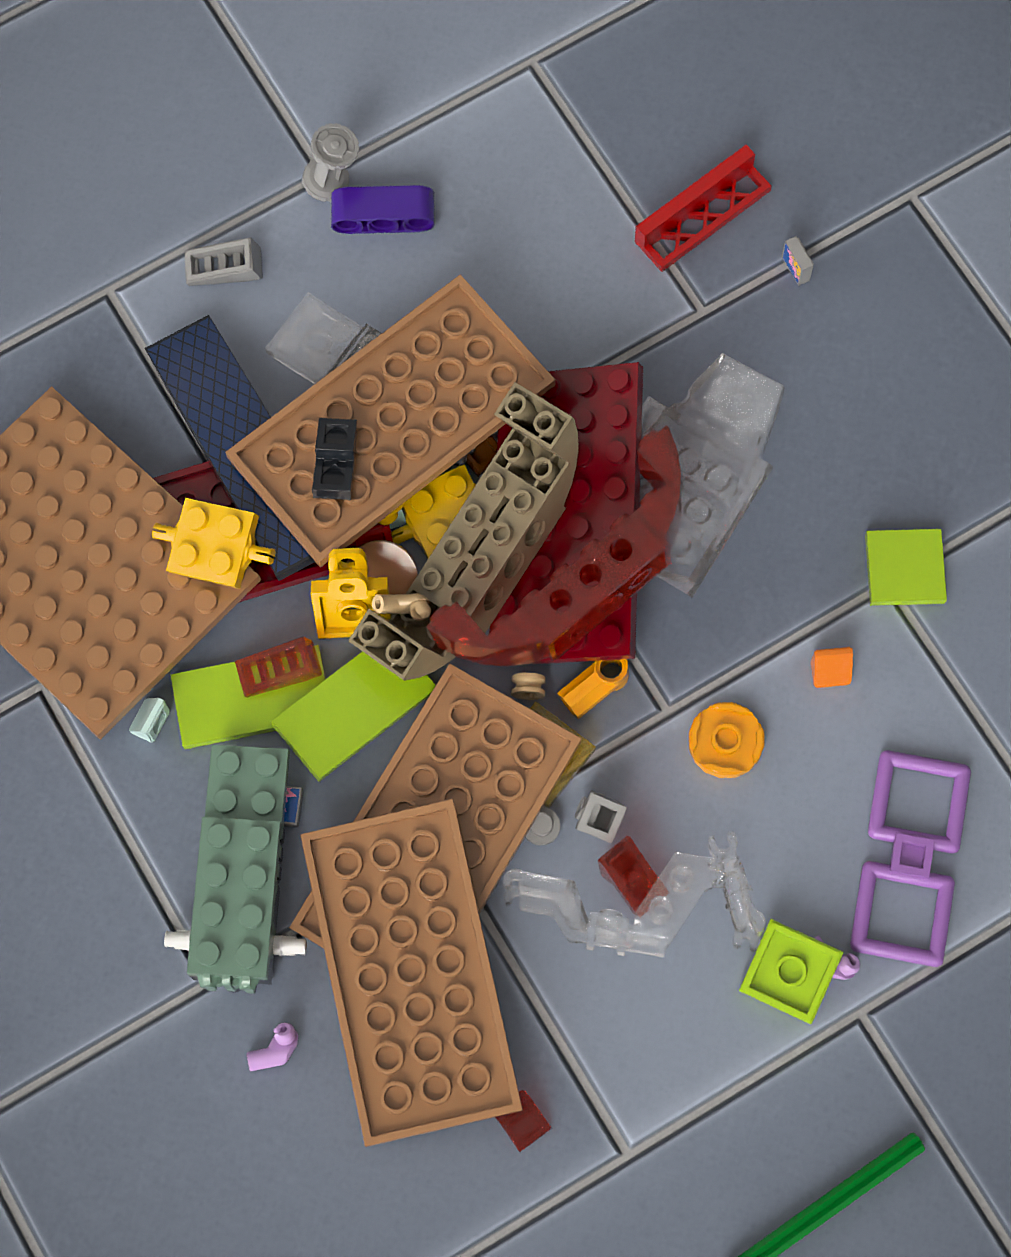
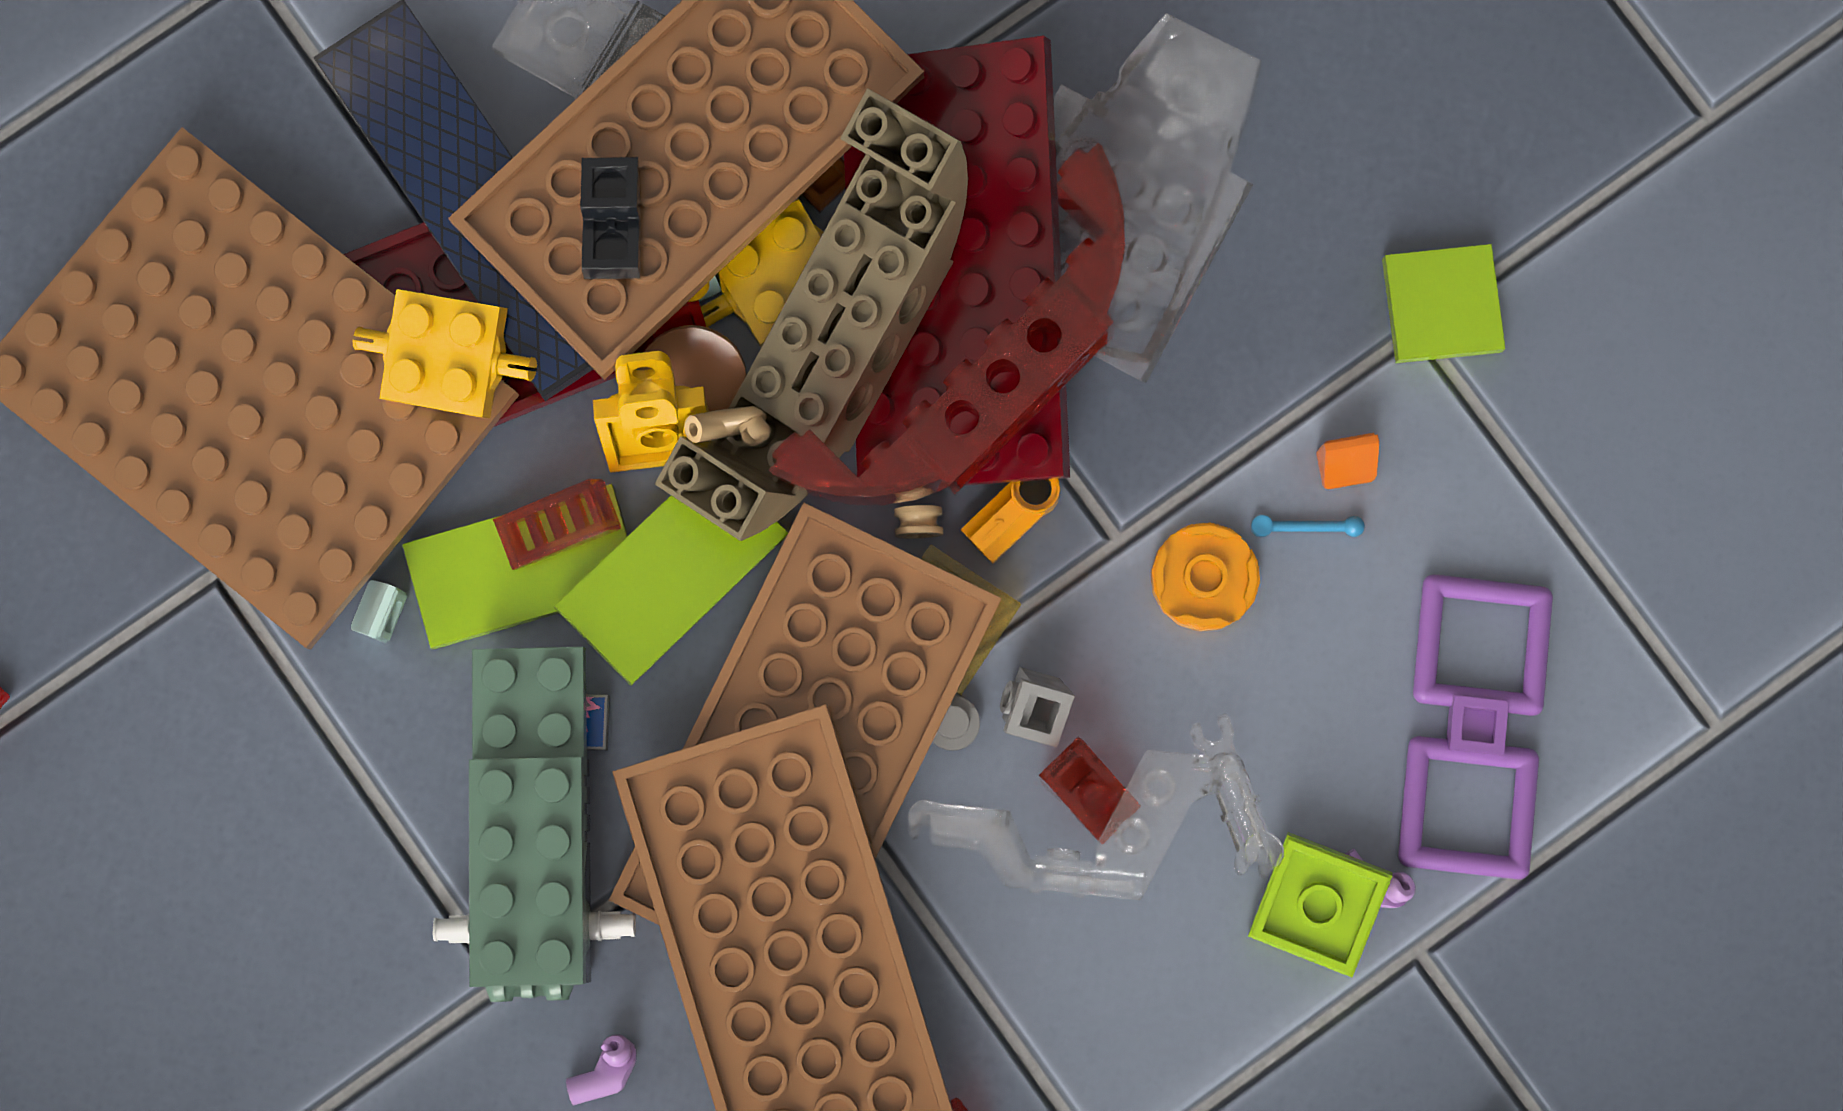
camera: 10 degrees left, 10 degrees up
none -> dark azure hinge [1251,515,1365,538]

